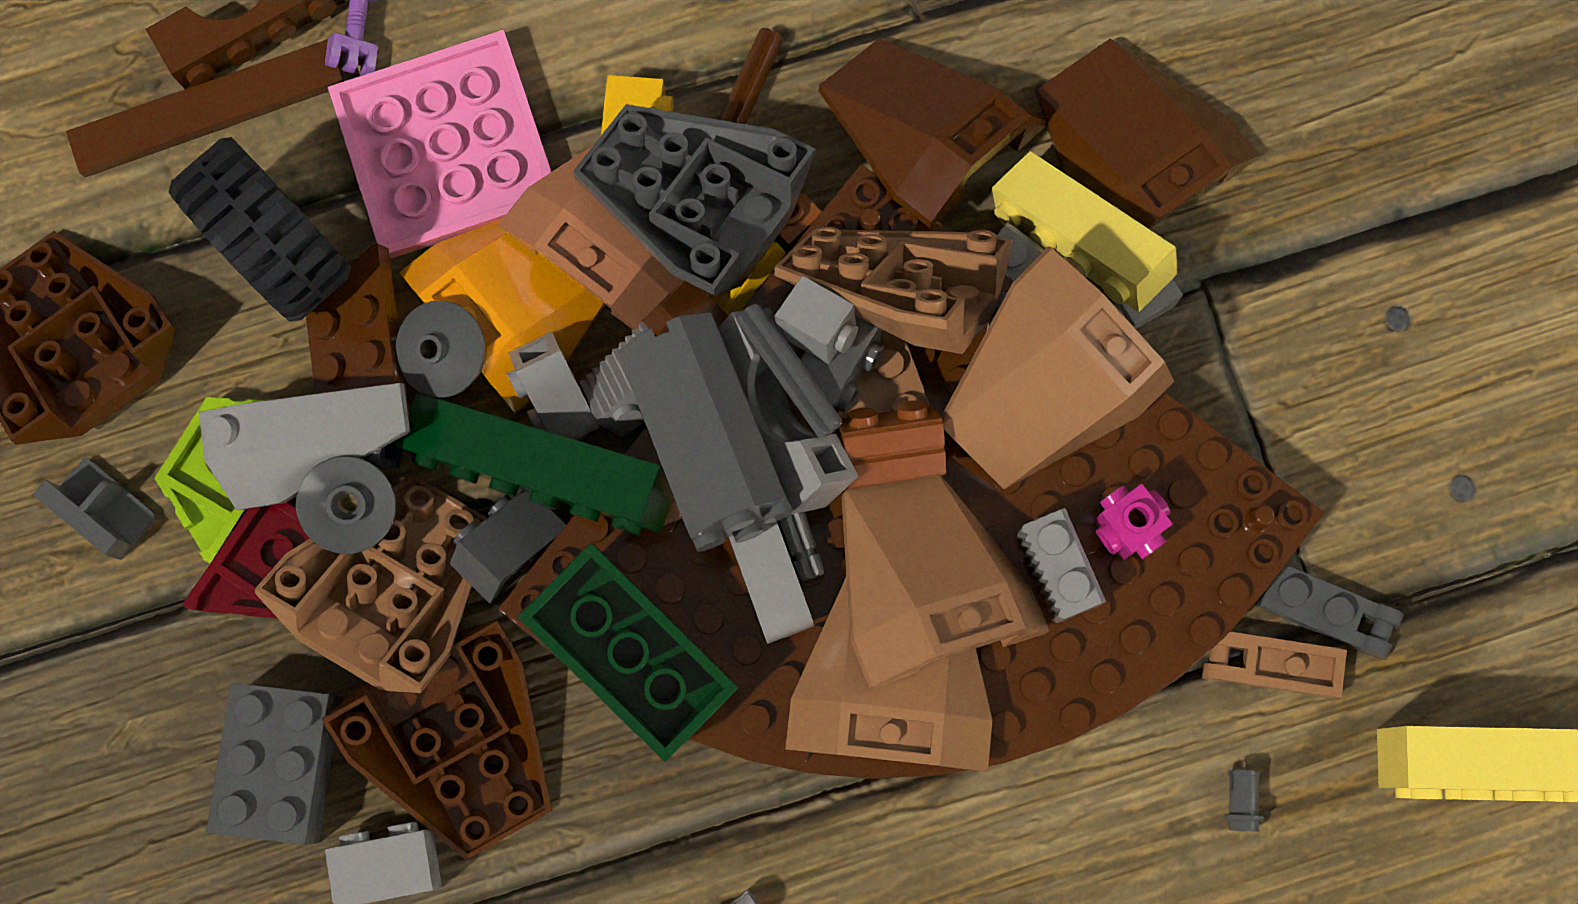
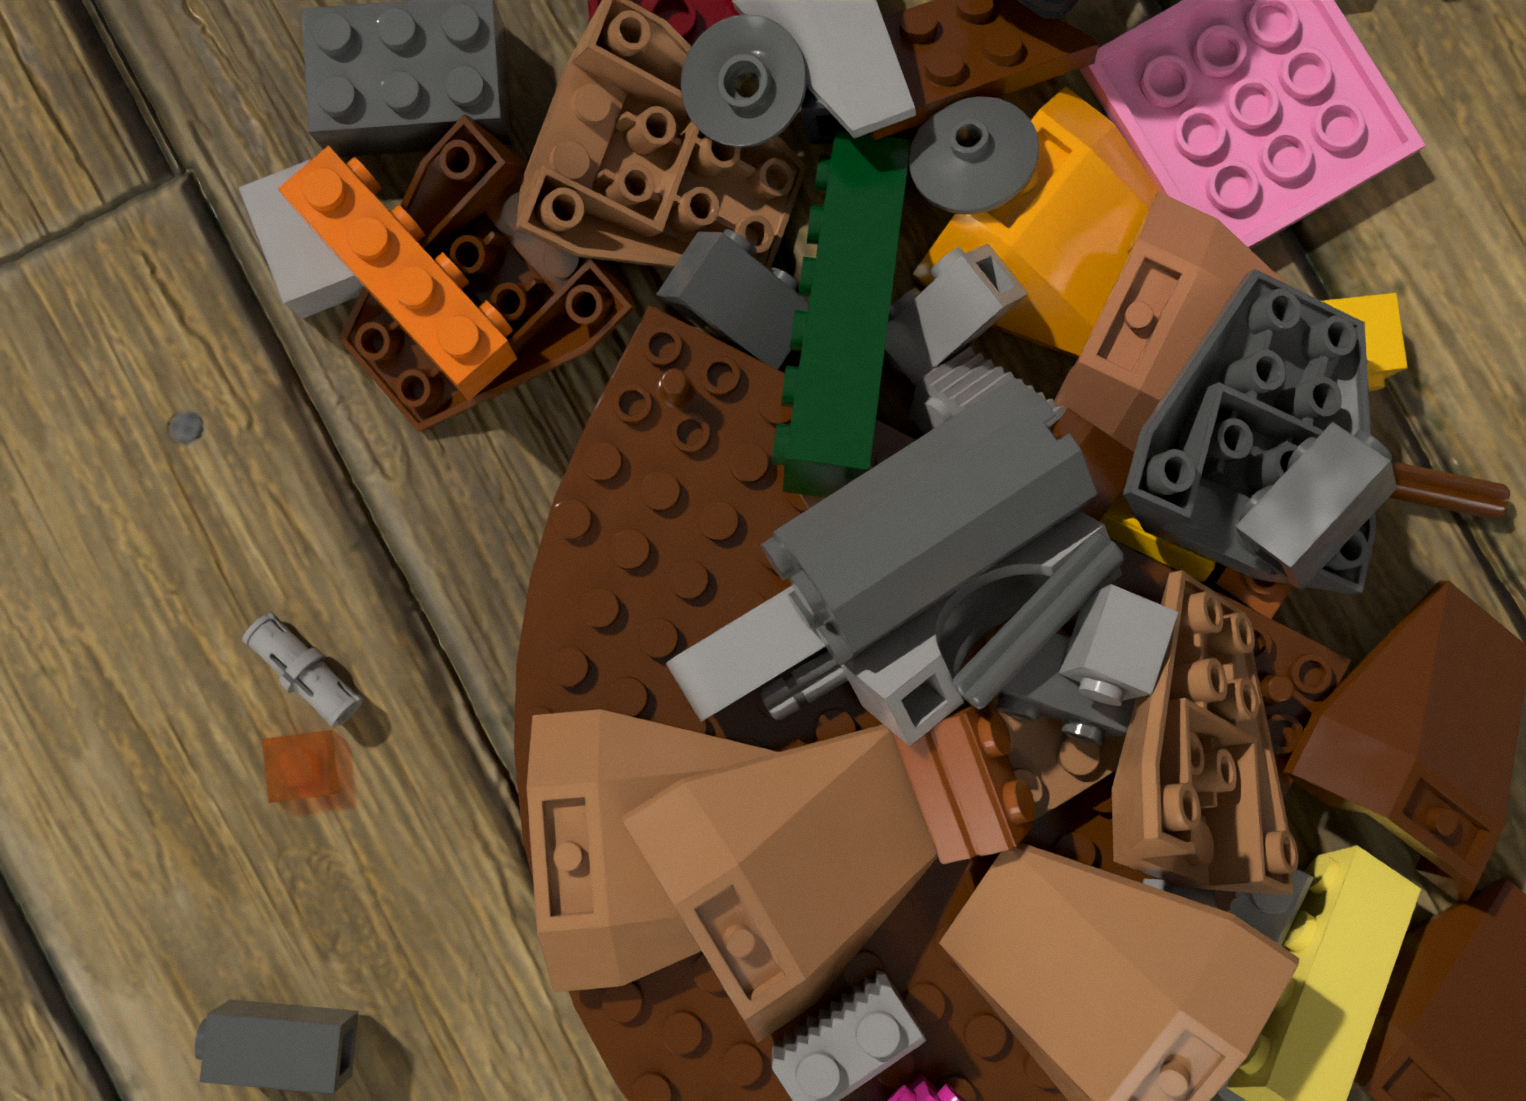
camera: 75 degrees right, 5 degrees up
dark green brick [517,541,738,763] -> none
none -> orange brick [278,145,517,401]
none -> dark grey brick [1235,422,1397,591]

